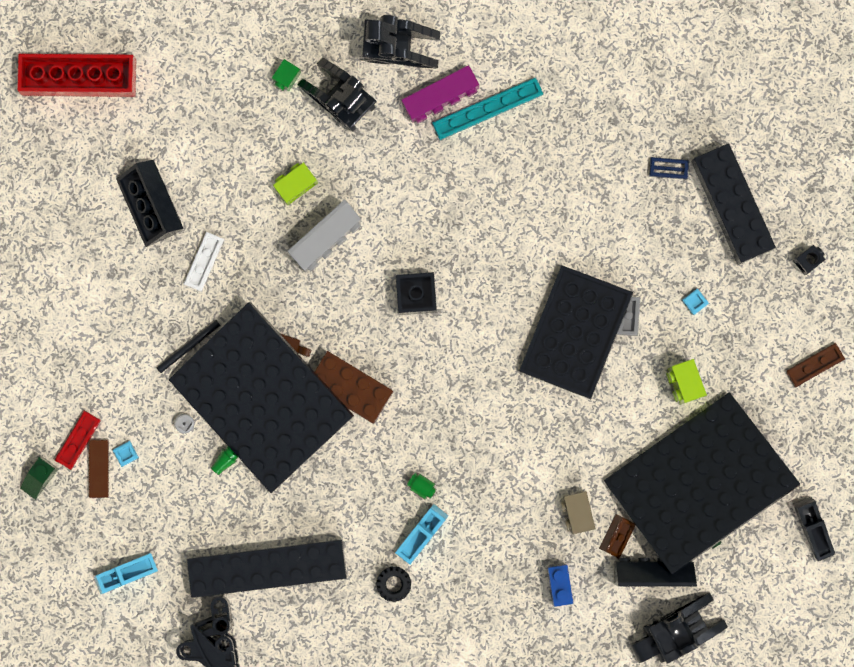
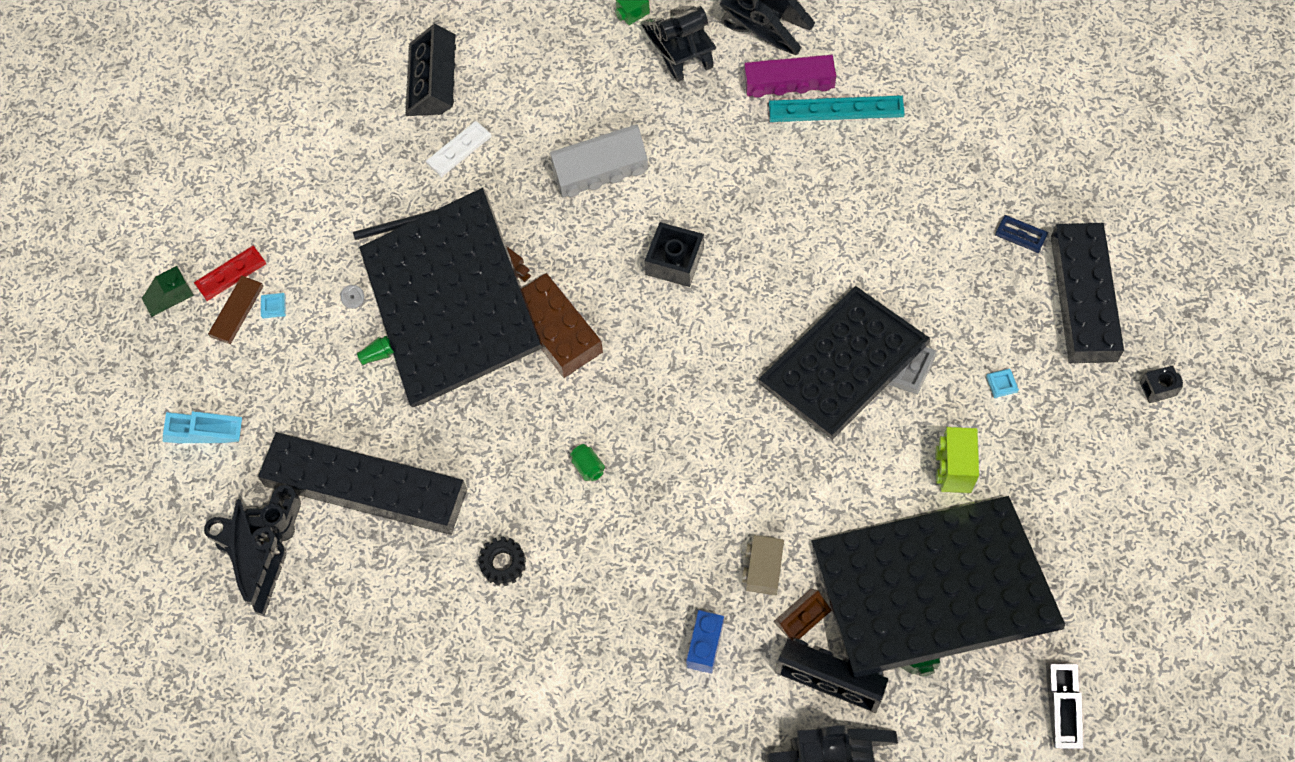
camera: 25 degrees right, 20 degrees down
lime brick [273,162,318,205] -> none
medium azure slope [395,504,449,565] -> none
reddish brown tile [785,343,845,388] -> none

